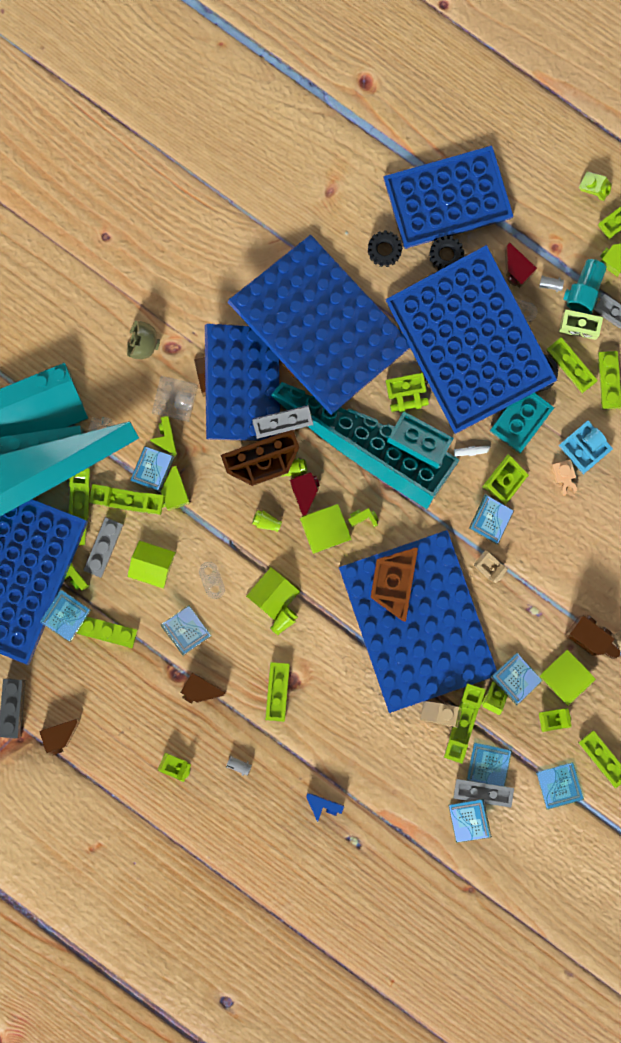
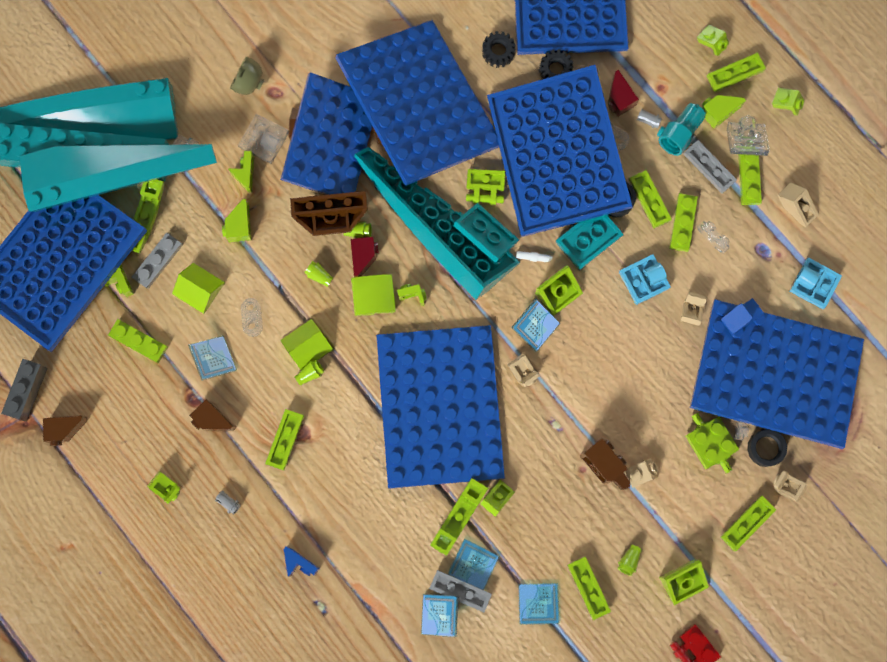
camera: 15 degrees right, 5 degrees down
clear light blue piece [40,590,91,642] -> none
lime slope [89,484,165,515] -> none
piece [130,446,175,492] -> none
light grey plate [252,405,313,439] -> none
dark orange wing [370,548,418,622] -> none
tan slope [420,701,462,728] -> none
piece [491,652,543,706] -> none
lime bracket [539,708,572,732] -> none
lime slope [540,650,596,706] -> none
light nougat plate [552,459,577,495] -> none
yellowish green brick [559,309,603,340] -> none

